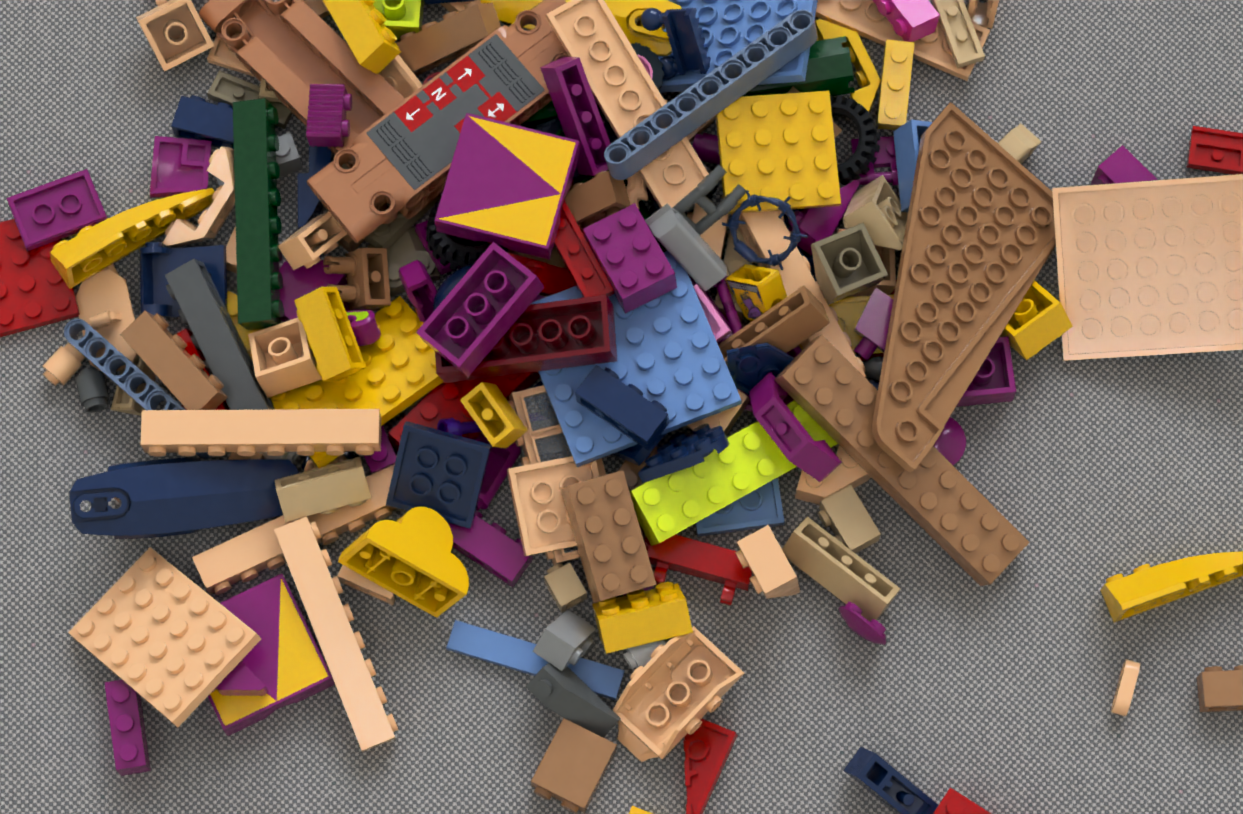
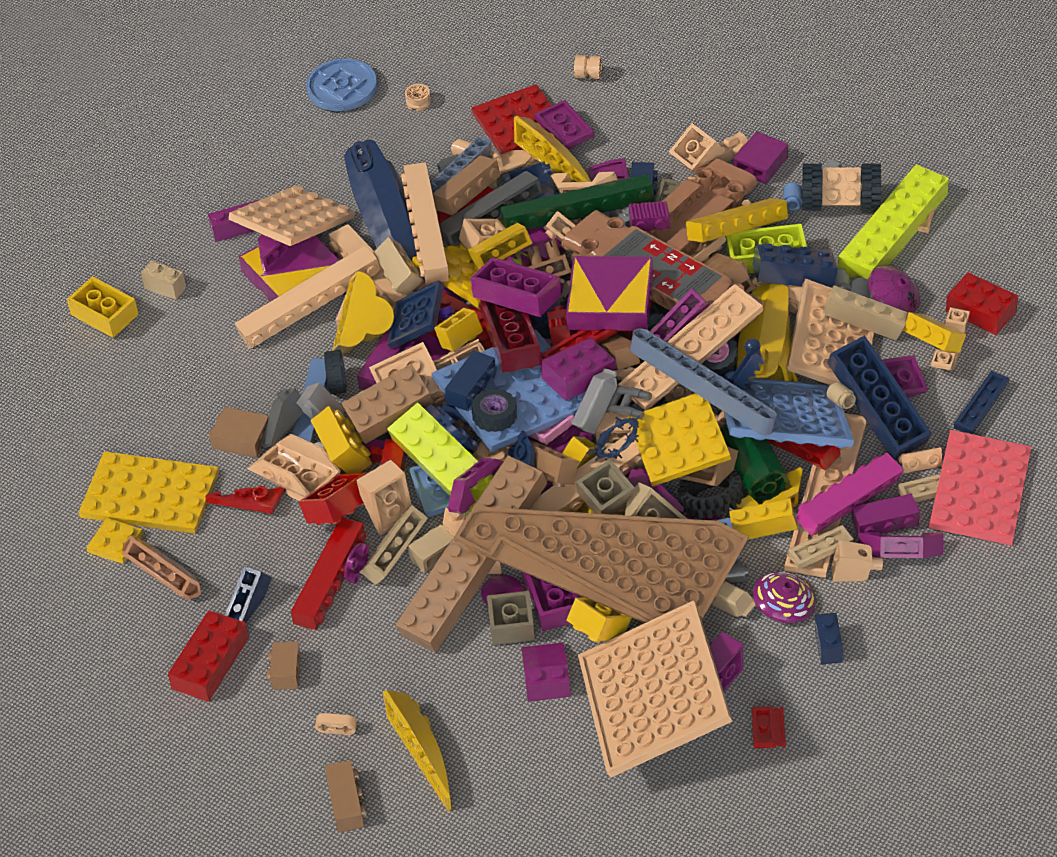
camera: 85 degrees right, 25 degrees down
none -> medium nougat brick [267,642,301,690]
none -> red brick [291,518,367,630]
none -> red brick [298,473,367,525]
none -> black wheel [324,350,347,395]
none -> black wheel [471,389,517,432]
none -> dark tan brick [487,591,535,645]
none -> magenta slope [521,642,571,702]
none -> magenta dish [753,572,816,623]
none -> dark blue brick [815,613,843,665]

